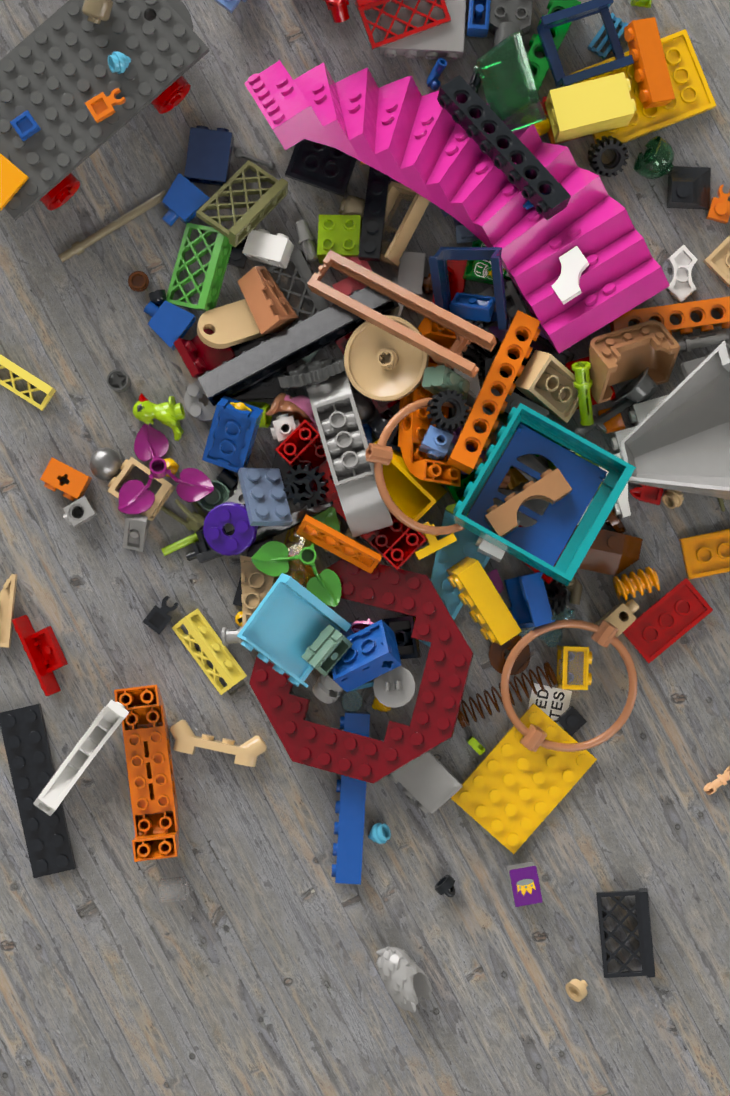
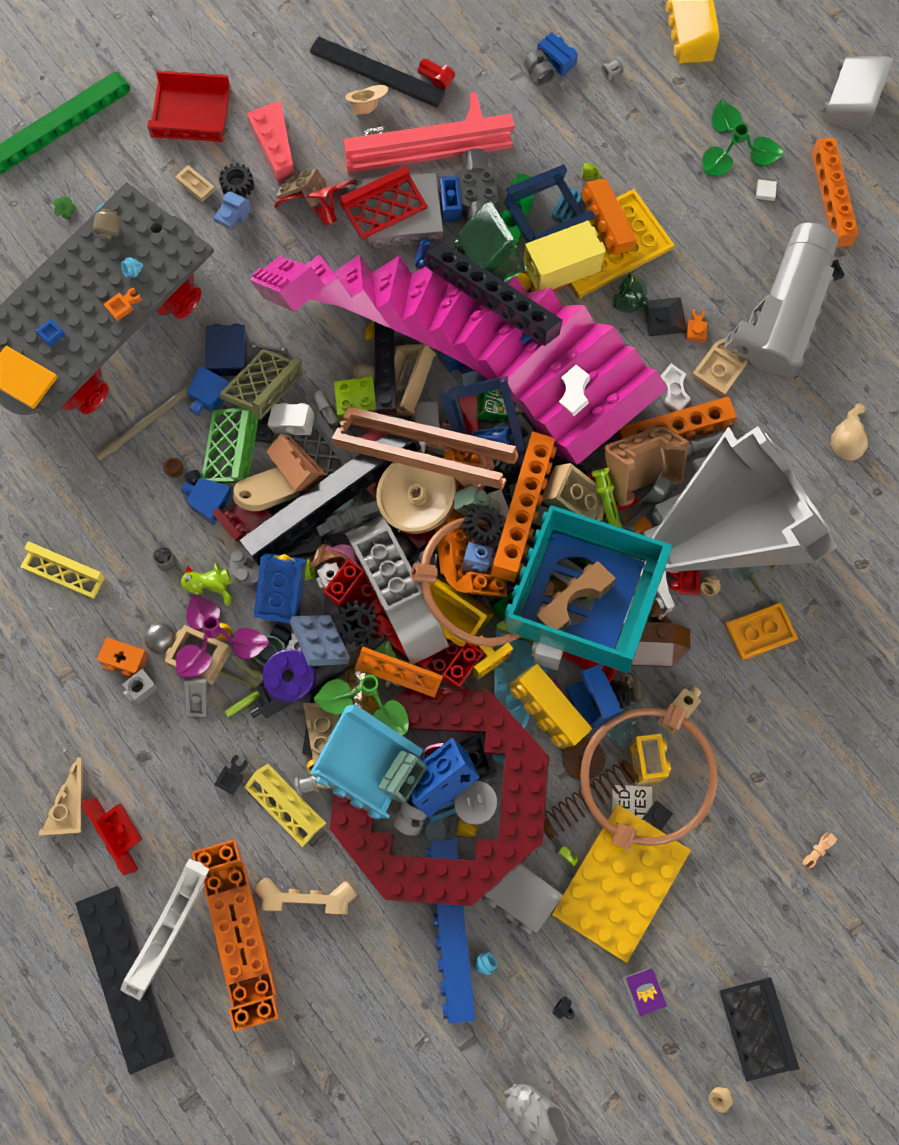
camera: 10 degrees left, 15 degrees down
black plate [285,139,357,197] -> none
black tyre [587,136,629,177] -> none
light orange piece [613,566,660,601] -> none
red plate [622,578,713,664] -> none

